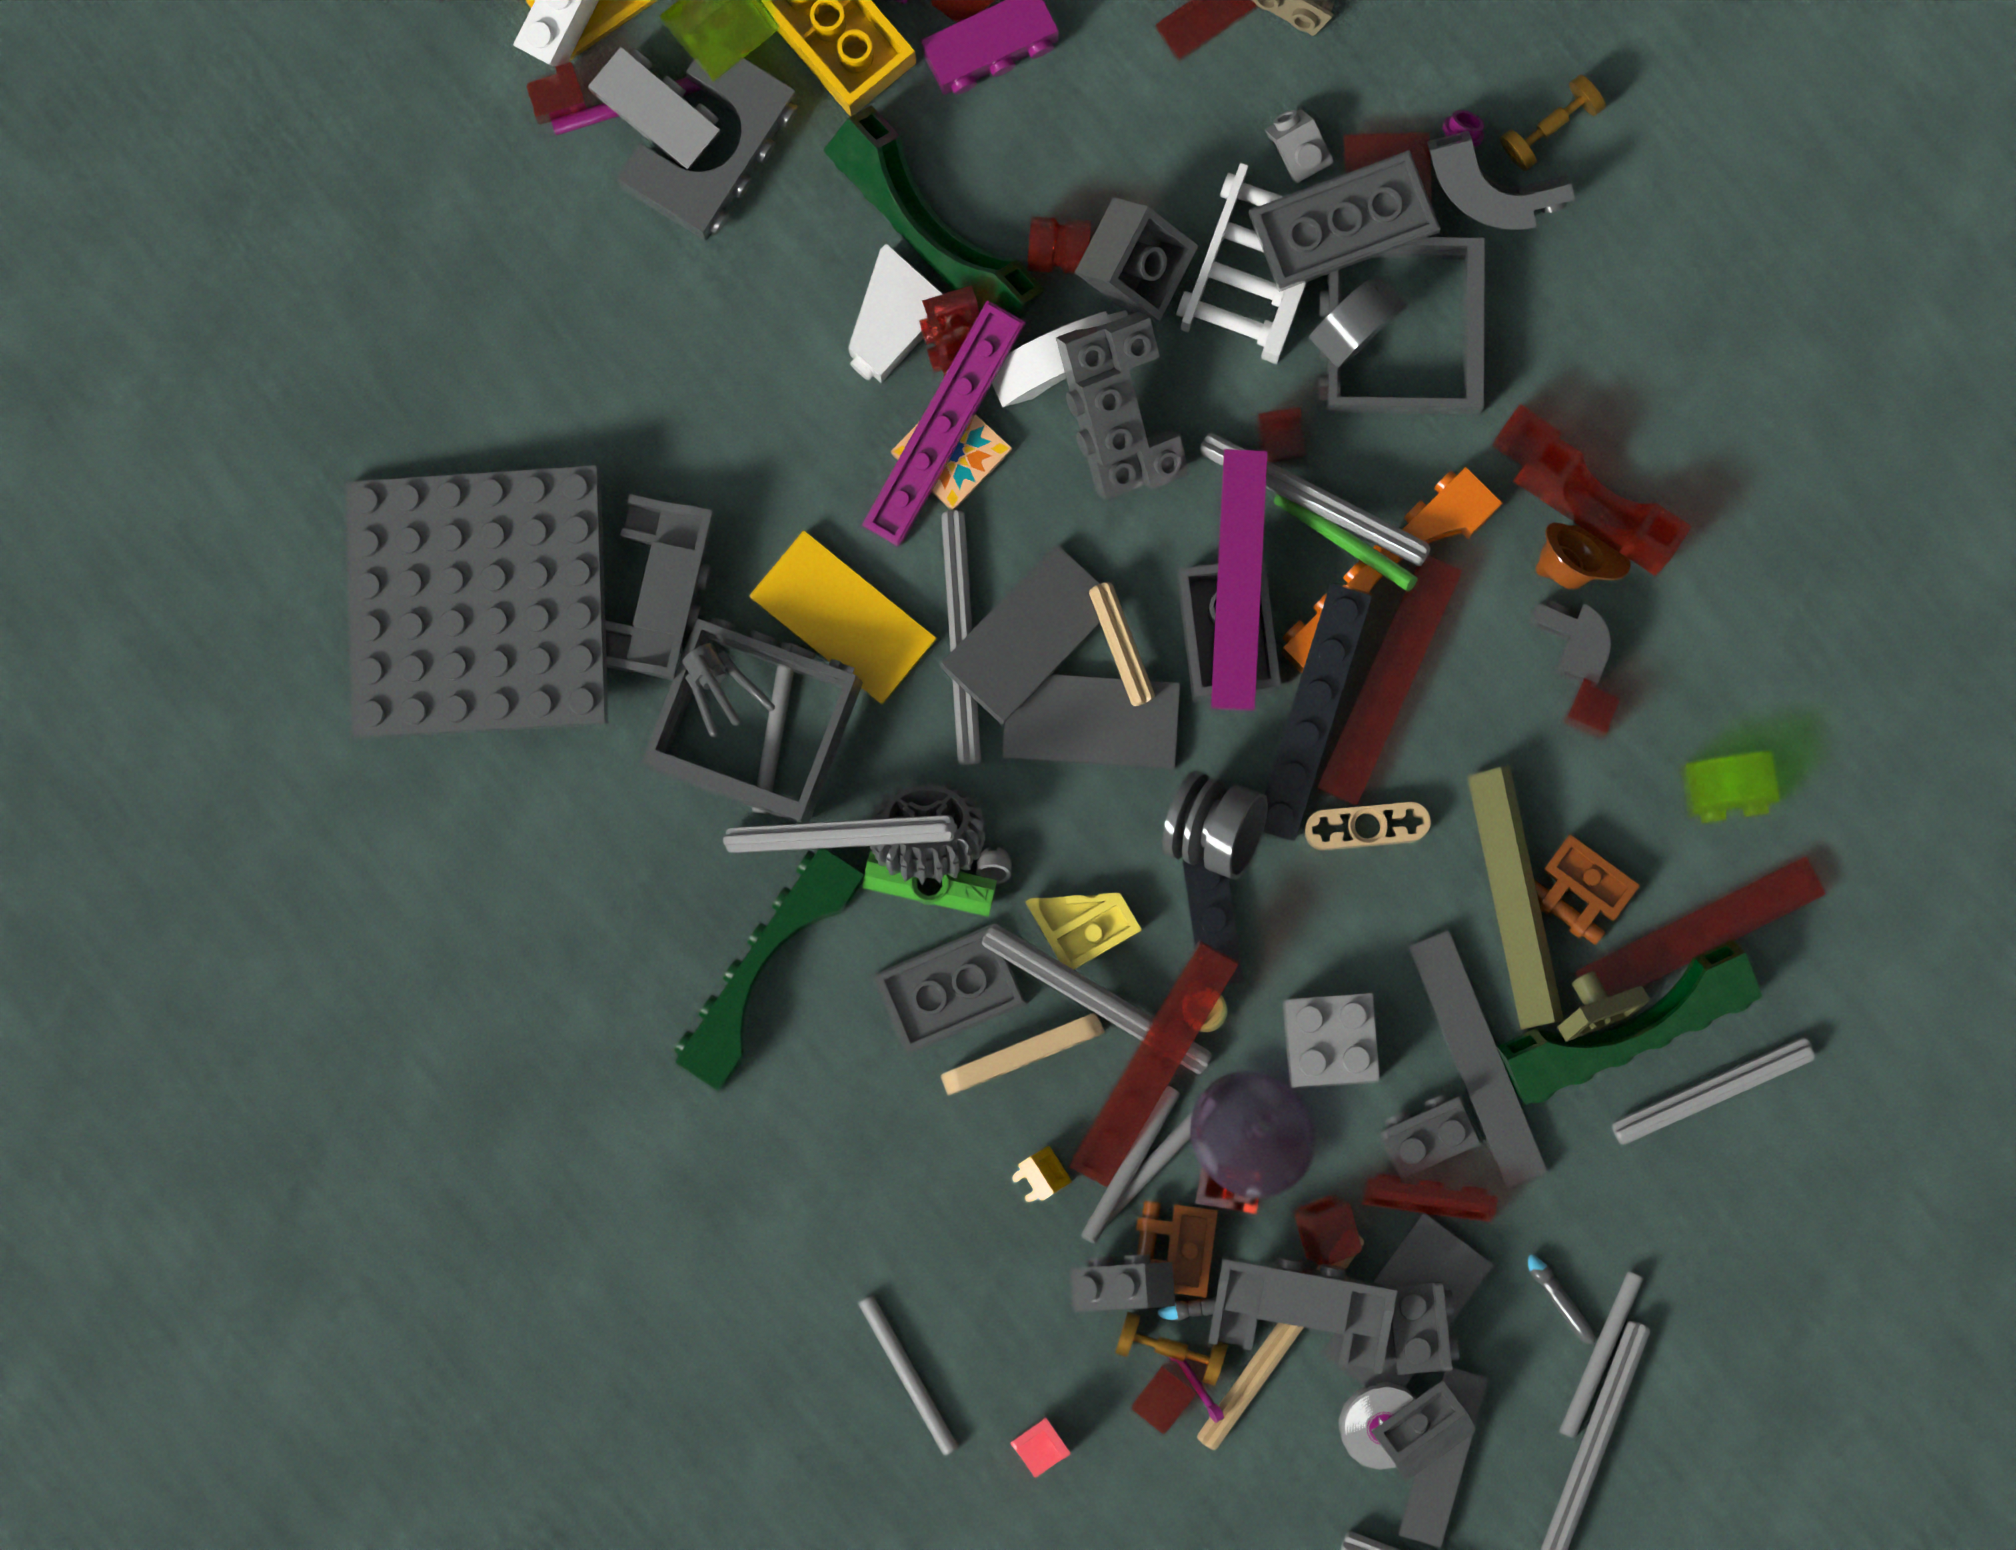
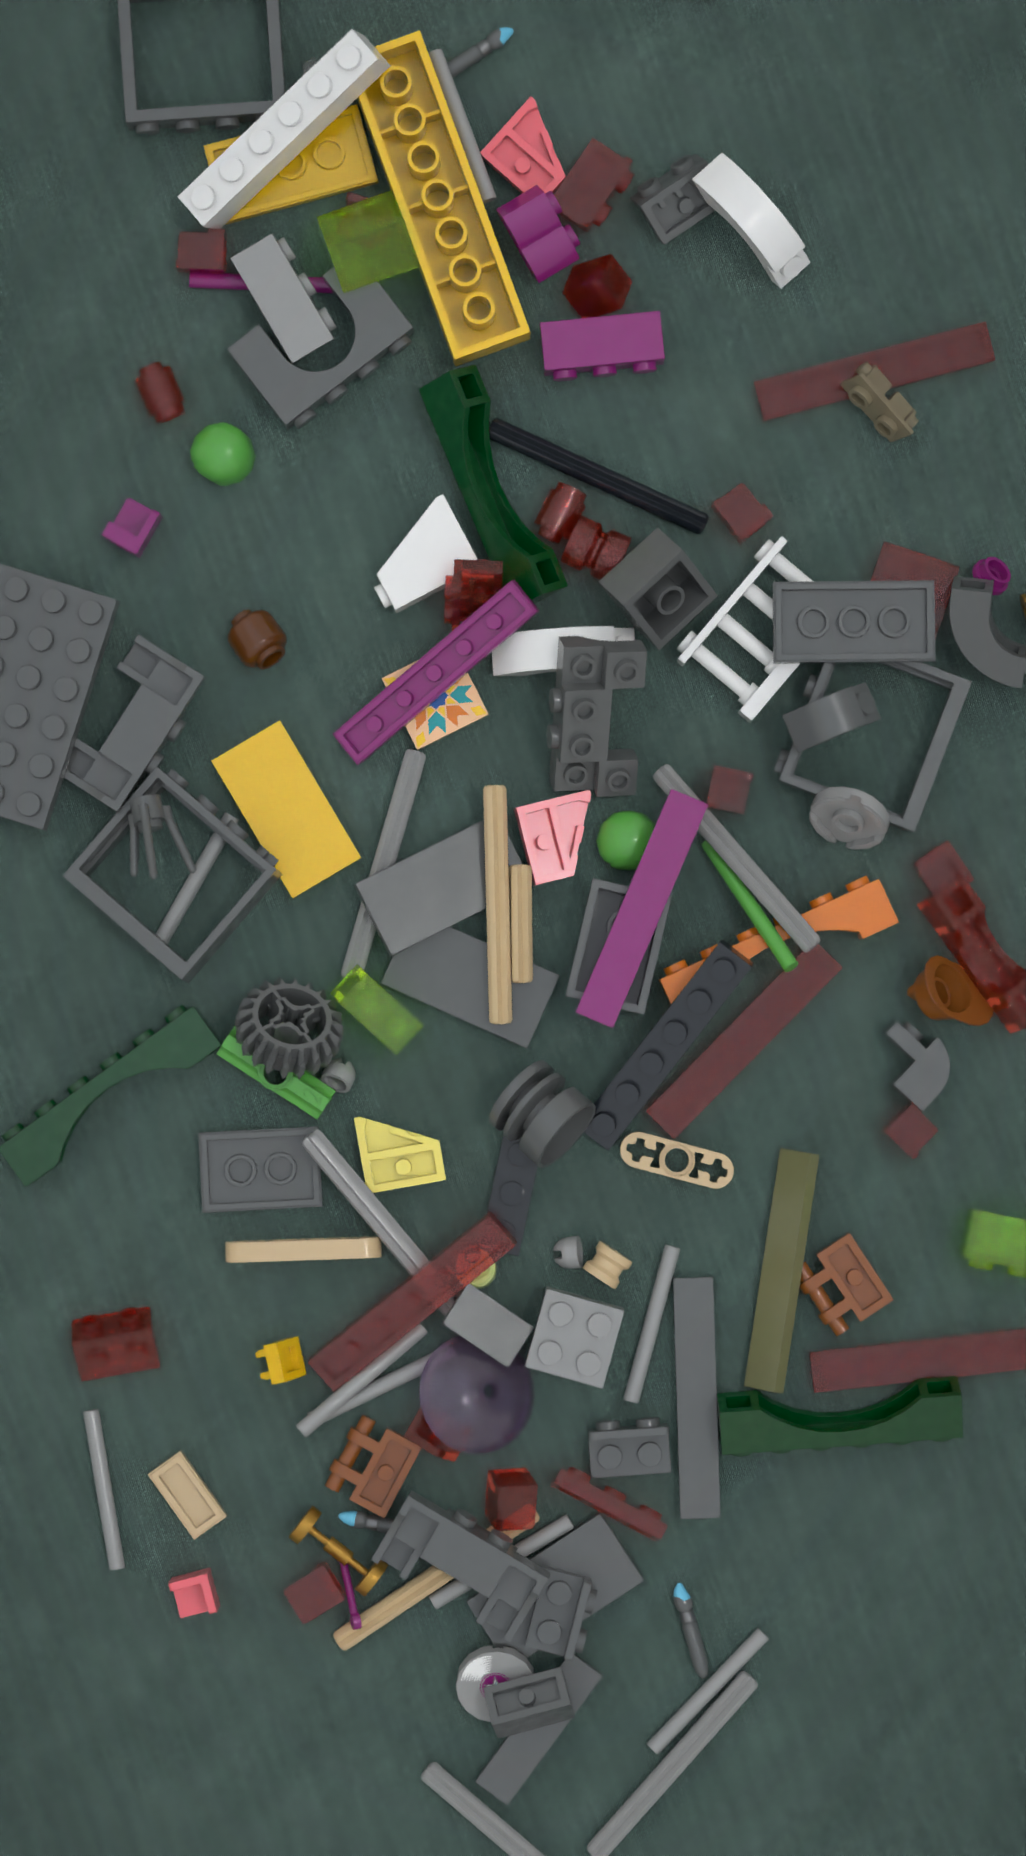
camera: 20 degrees right, 5 degrees up
light grey axle [723,815,957,853] -> none
dark grey brick [1070,1254,1175,1312] -> none
light grey bracket [1265,110,1334,183] -> none
olive tile [1558,971,1650,1042] -> none
light grey axle [1612,1037,1815,1145] -> none
none -> clear red bracket [72,1306,160,1382]
none -> magenta panel [101,498,163,559]
none -> clear red brick [134,361,186,424]
none -> tan tile [148,1450,227,1540]
none -> bright green hair [190,422,256,486]
none -> reddish brown head [227,609,287,670]
none -> clear neon green brick [330,964,423,1055]
none -> light grey bar [429,1514,575,1610]
none -> panel [442,1282,534,1366]
none -> tan axle [483,785,512,1024]
none -> black axle [489,418,709,534]
none -> wing [514,789,591,886]
none -> clear red brick [534,482,587,544]
none -> light grey hinge [553,1236,583,1269]
none -> tan wheel [582,1241,633,1289]
none -> bright green hair [596,810,656,870]
none -> light grey bar [623,1244,680,1403]
none -> clear red panel [711,483,774,544]
none -> light grey tile [809,786,889,849]

